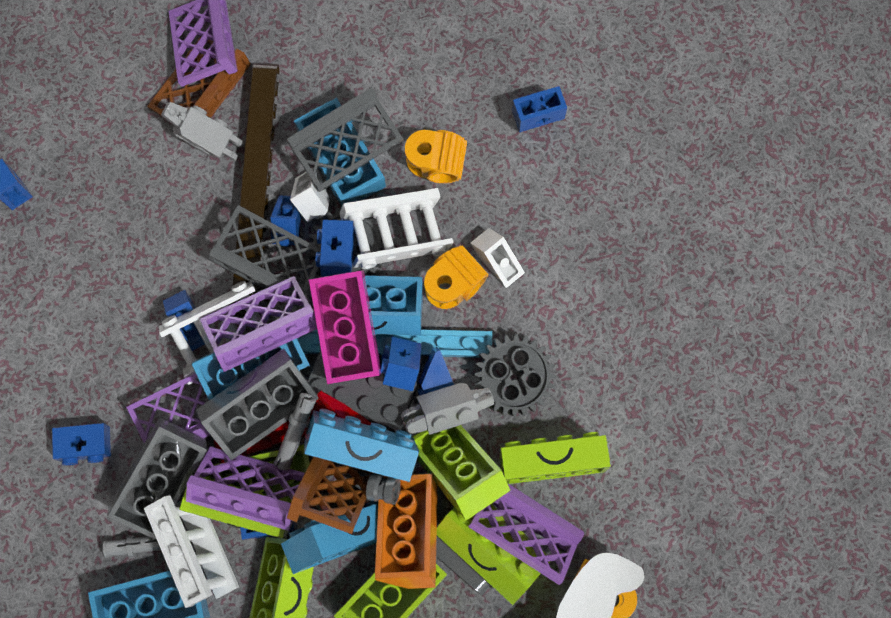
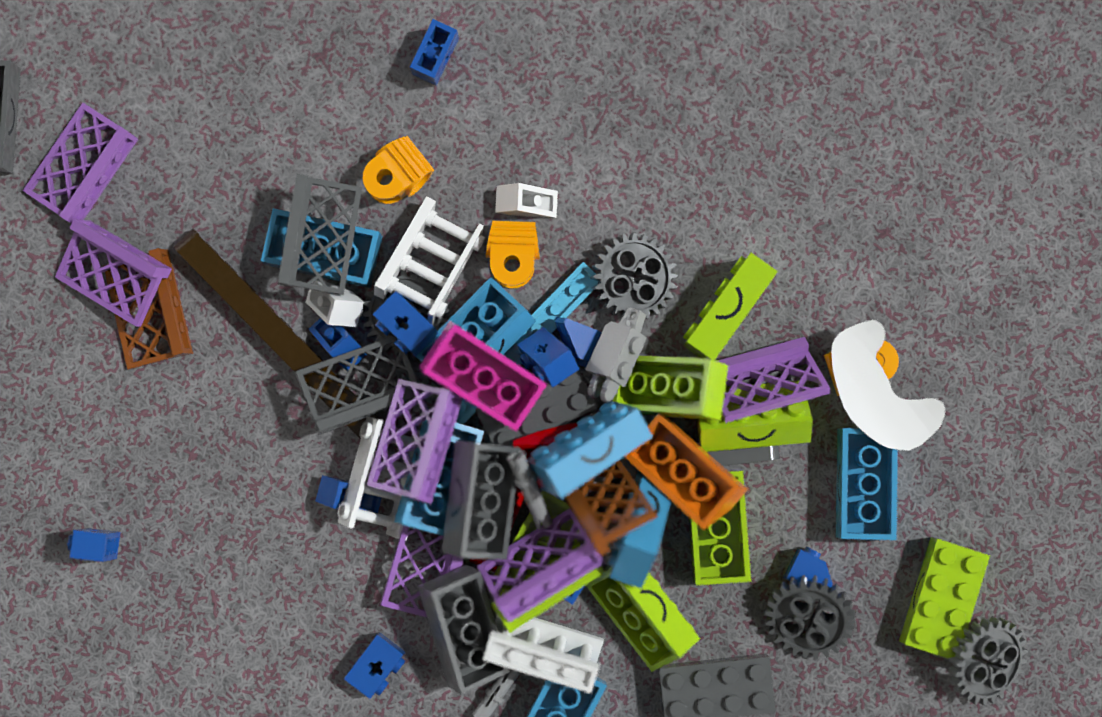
camera: 45 degrees left, 10 degrees up
light grey hinge [161,102,245,161] -> none
dark grey wheel [366,474,401,505] -> none

